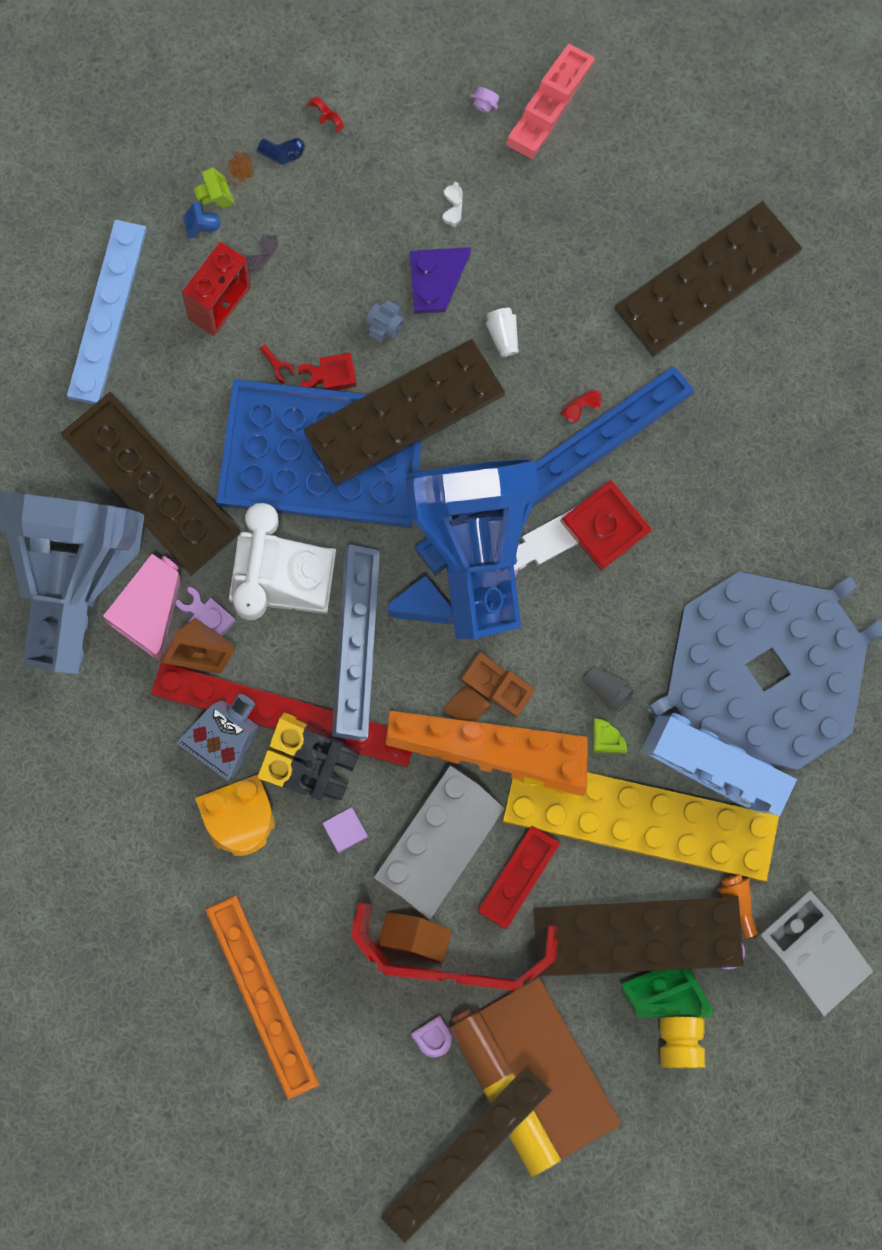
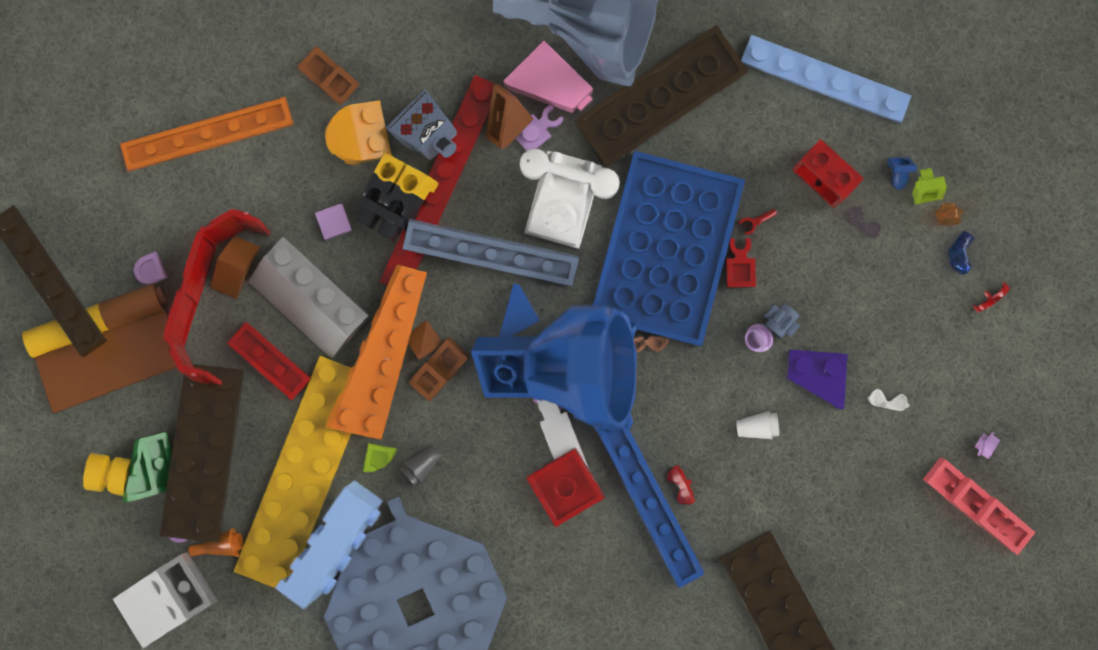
camera: 105 degrees right, 10 degrees up
dark brown plate [303,339,505,488] -> none
none -> dark orange slope [297,46,360,106]
none -> nougat piece [634,335,669,353]
none -> lavender plate [745,323,773,352]

